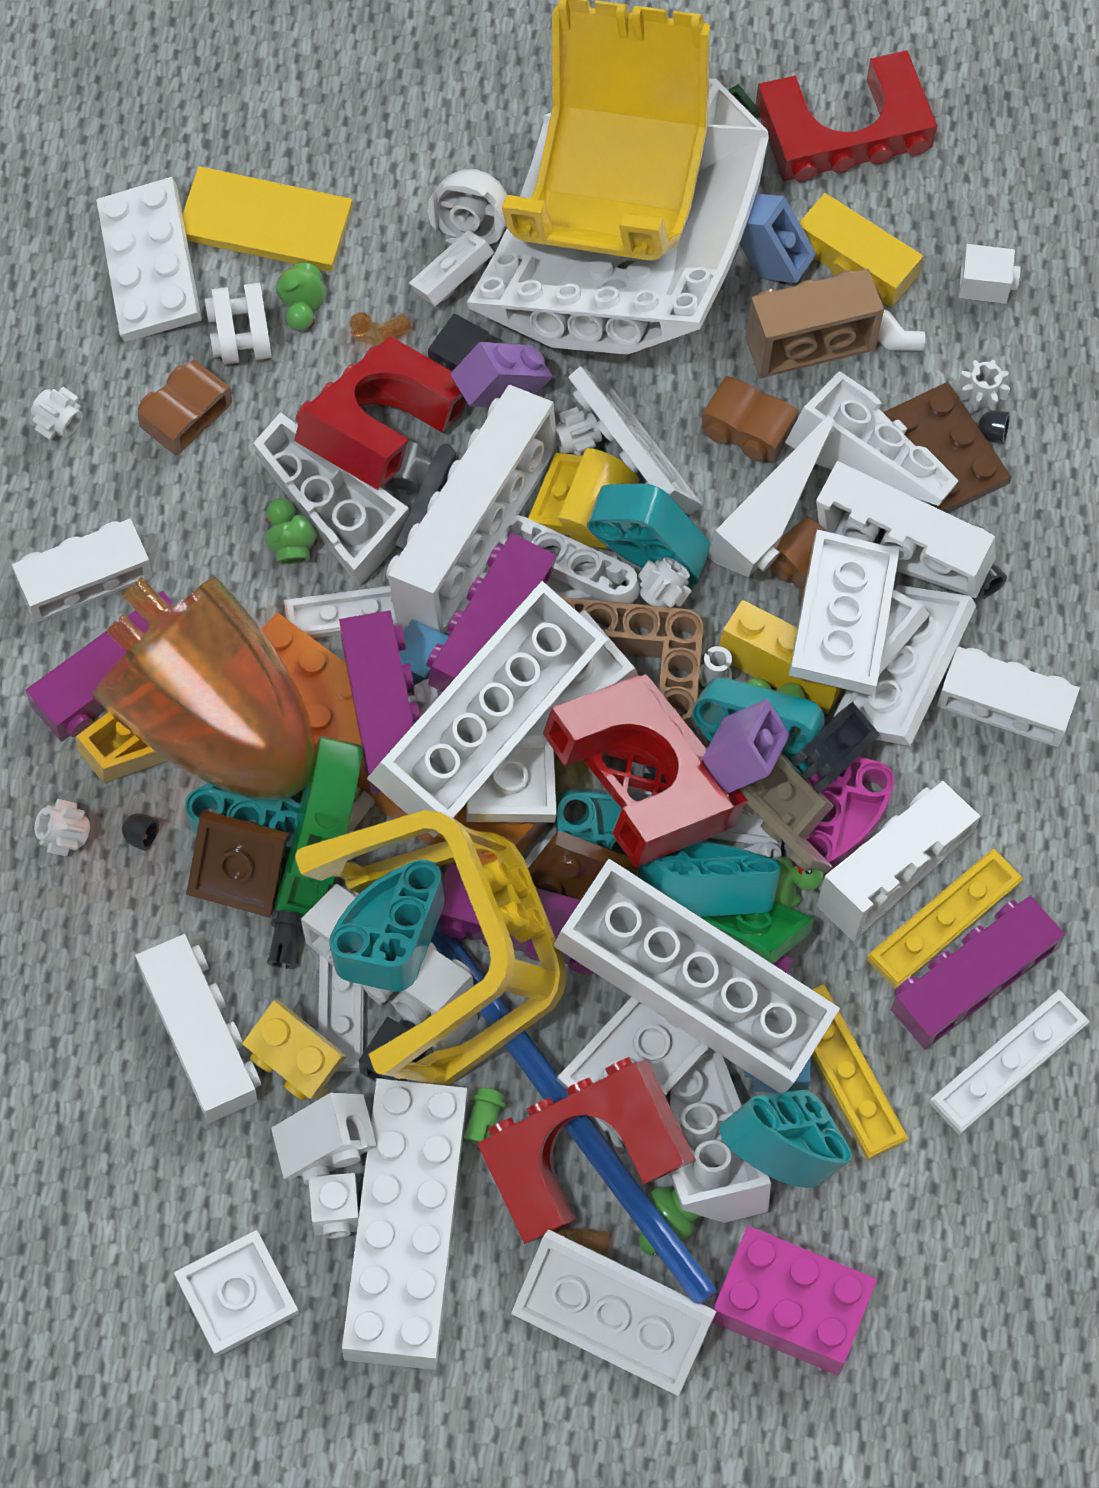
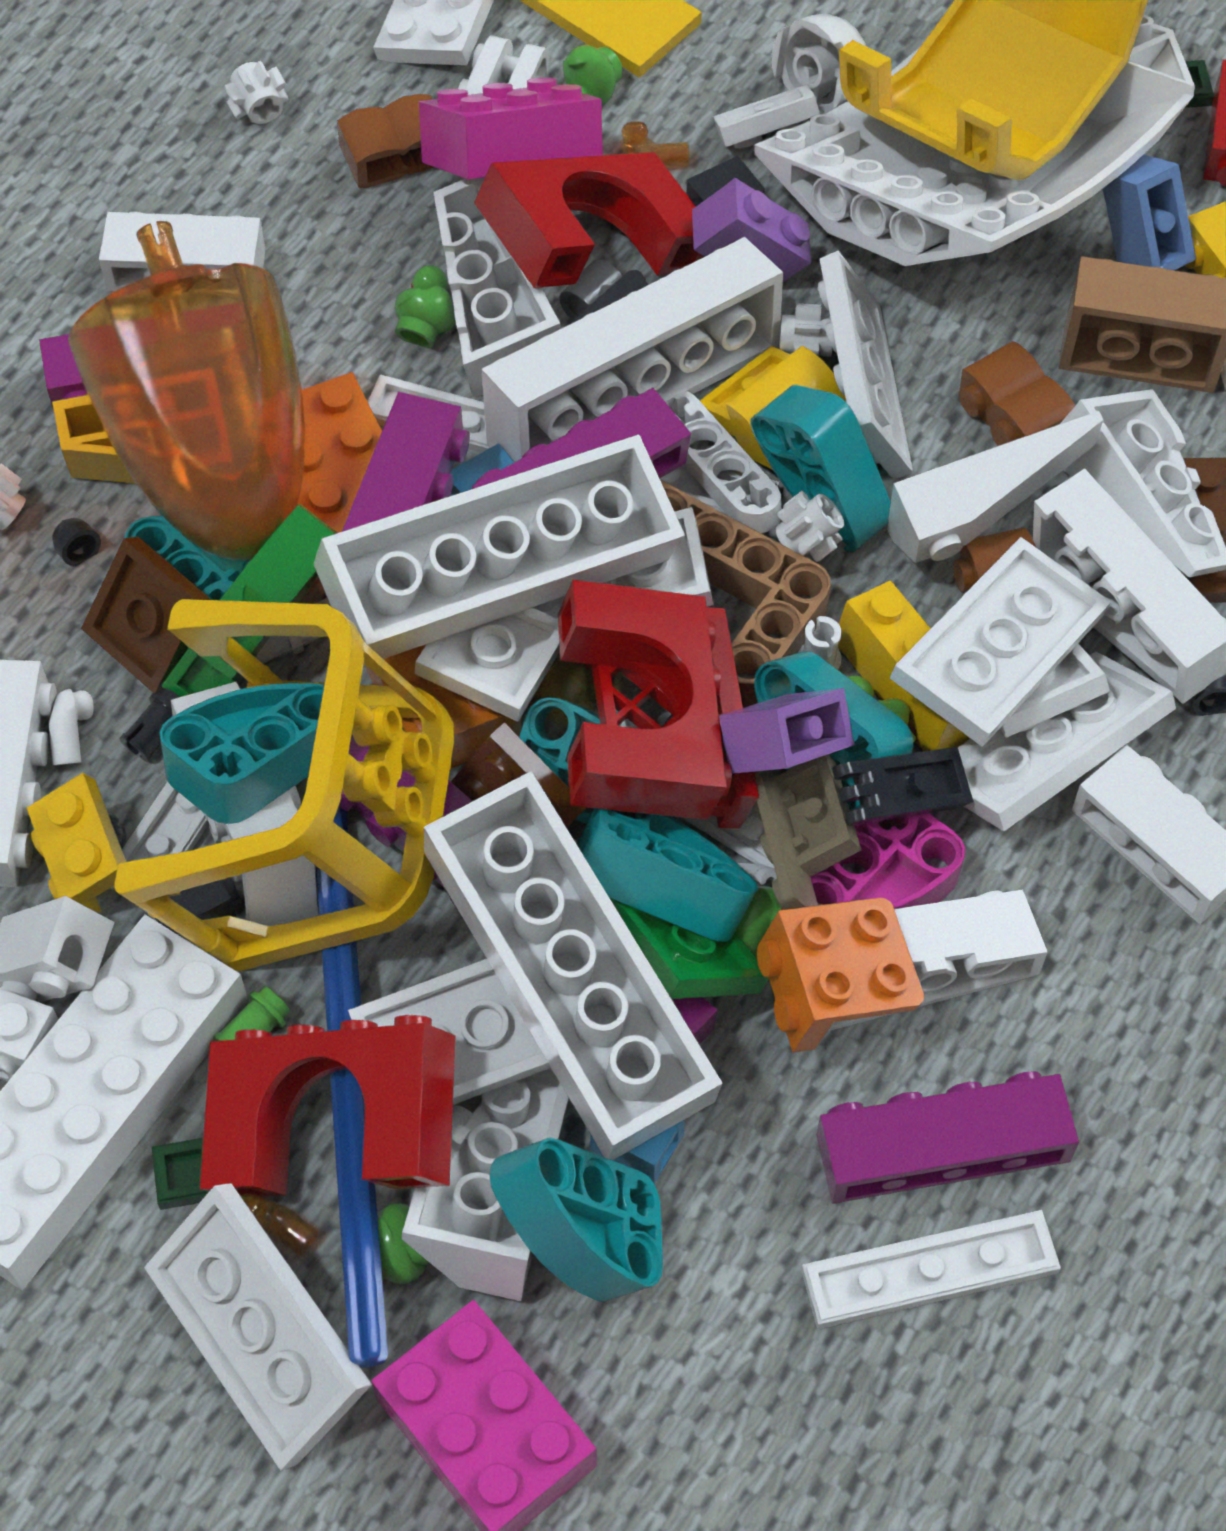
camera: 30 degrees right, 5 degrees down
yellow tile [811,984,909,1161] -> none
yellow tile [866,848,1024,989] -> none
none -> white arm [49,689,94,765]
none -> dark green tile [151,1138,209,1210]
none -> dark pink brick [419,78,603,180]
none -> orange bracket [757,898,924,1053]

